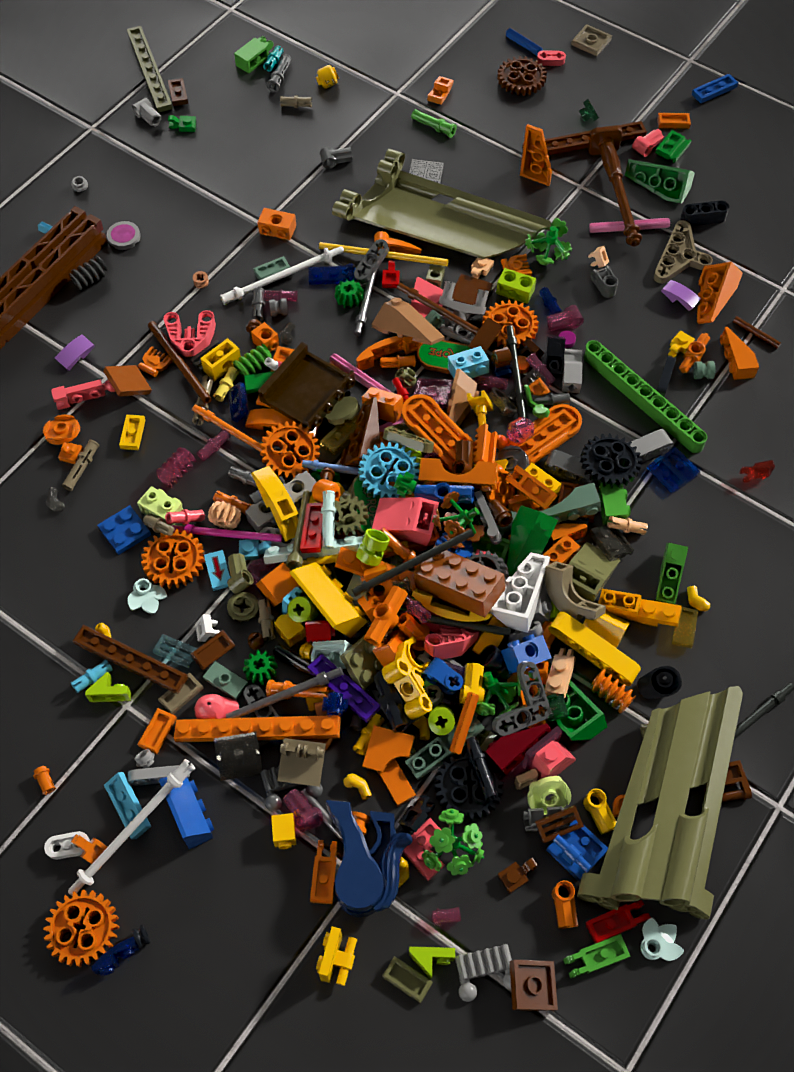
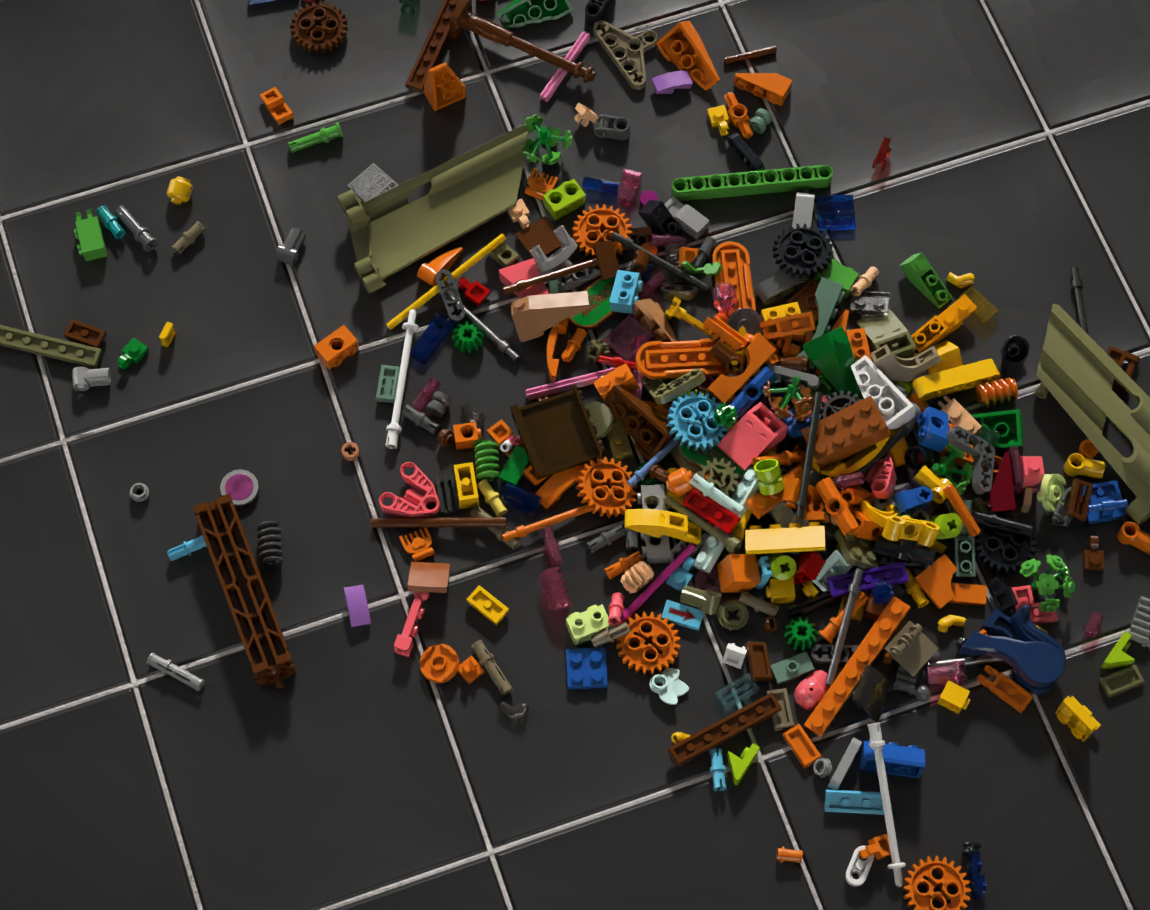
camera: 55 degrees left, 5 degrees up
none -> yellow tile [159,322,176,348]

